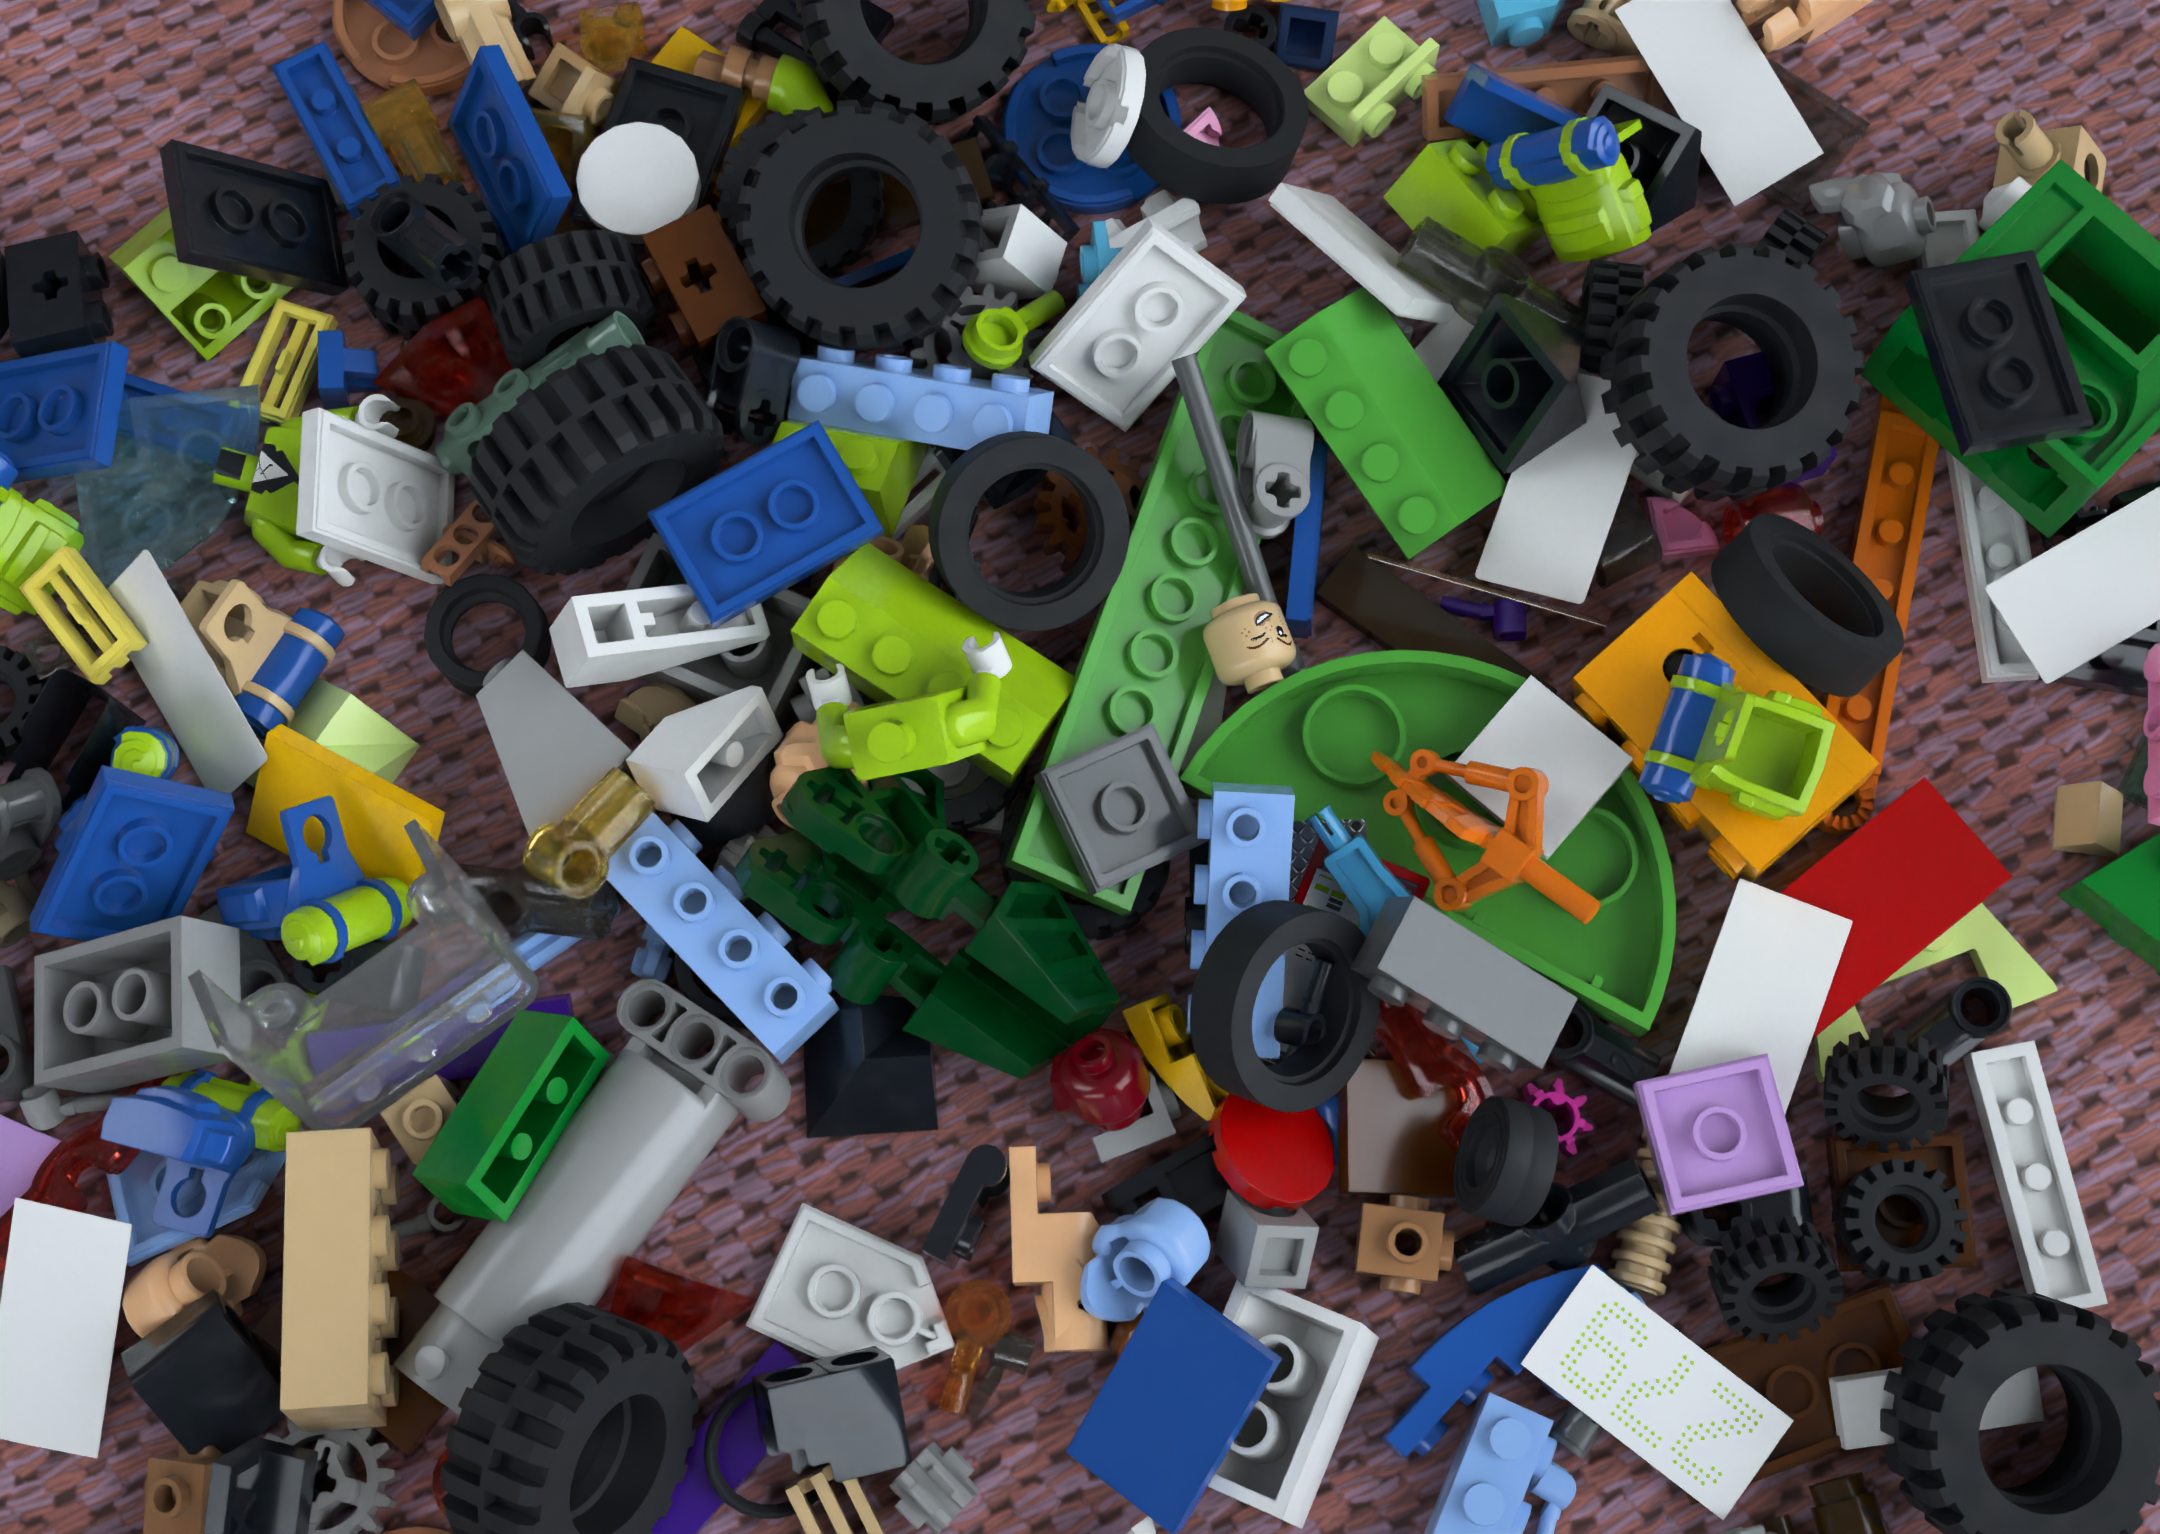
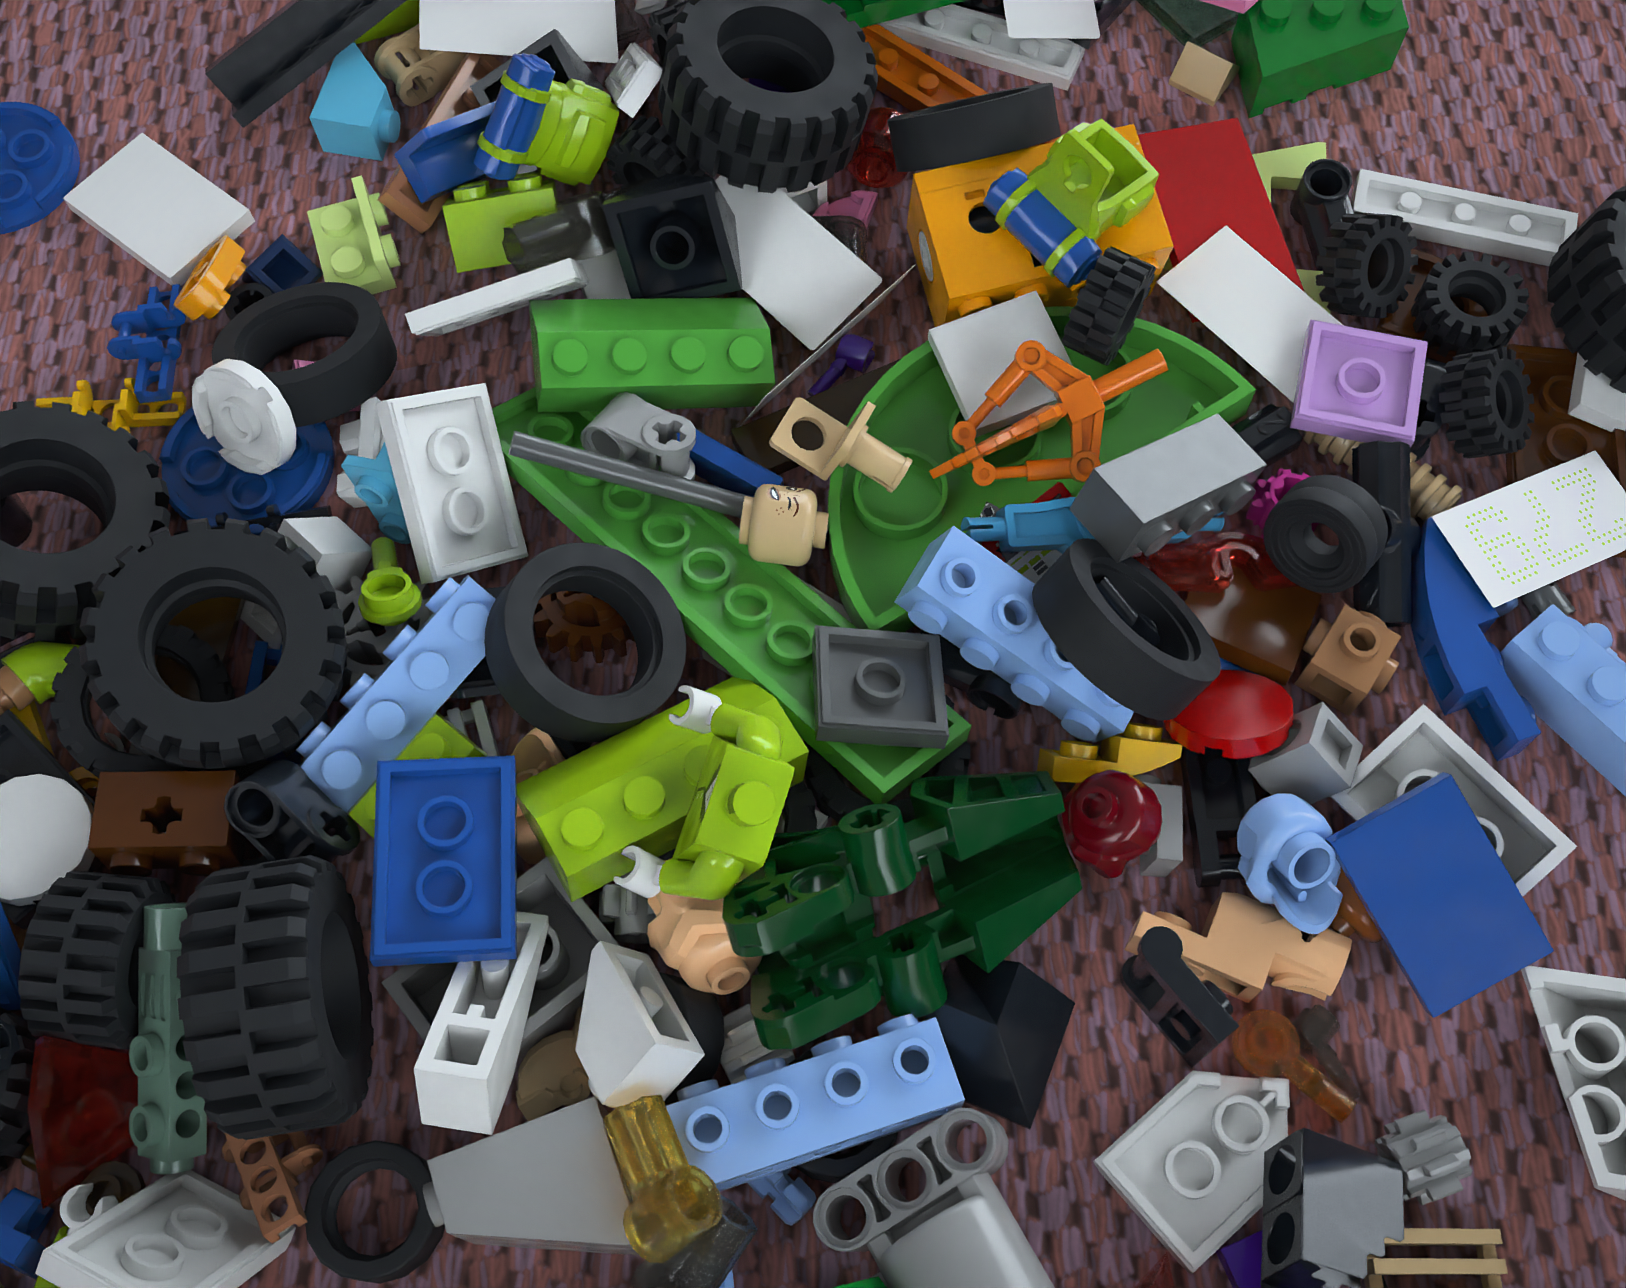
camera: 65 degrees left, 10 degrees down
none -> white tile [605,42,662,118]
none -> tan bracket [769,397,912,493]
none -> black tyre [1062,246,1156,366]

